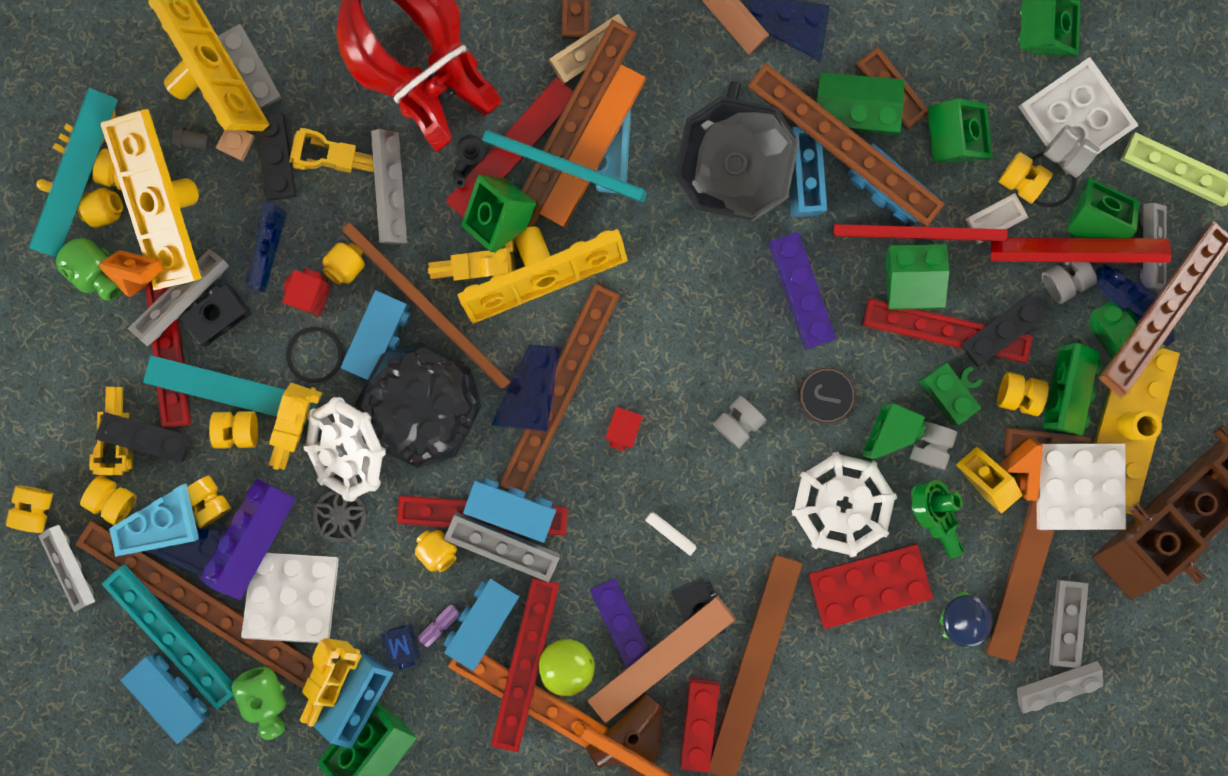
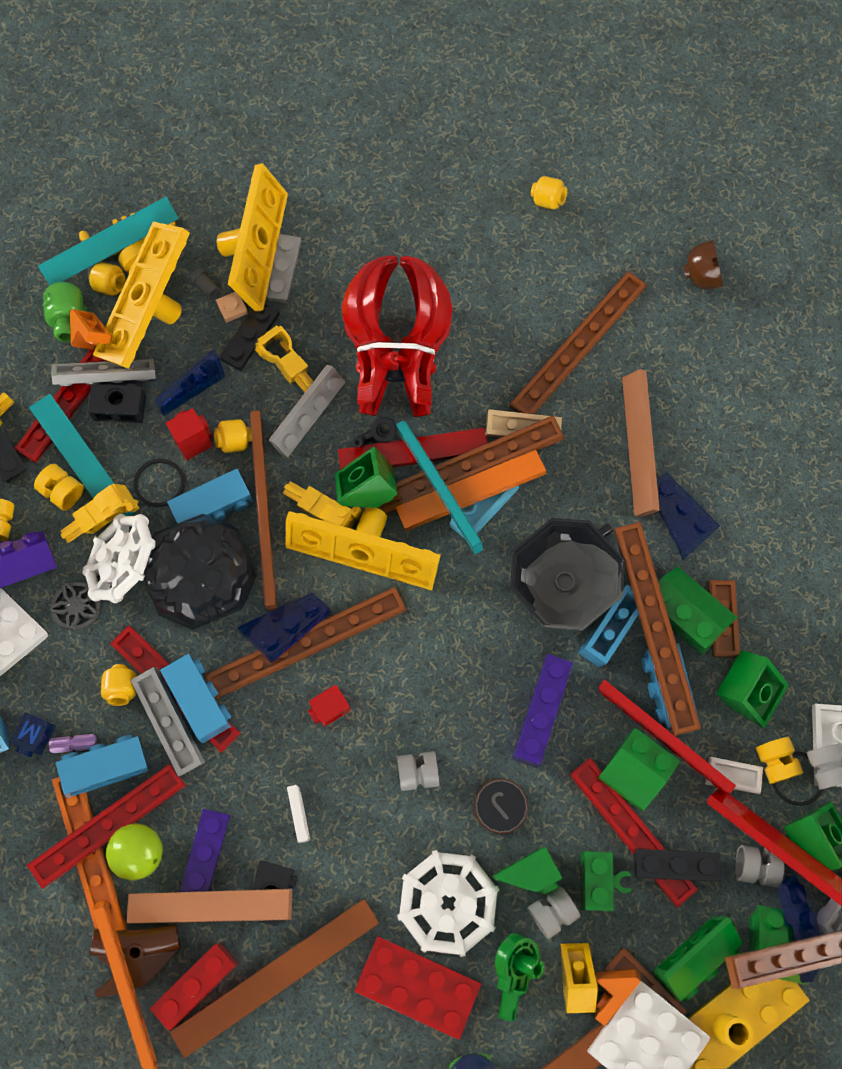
camera: 35 degrees right, 15 degrees down
yellow wheel [997,372,1049,416] -> none

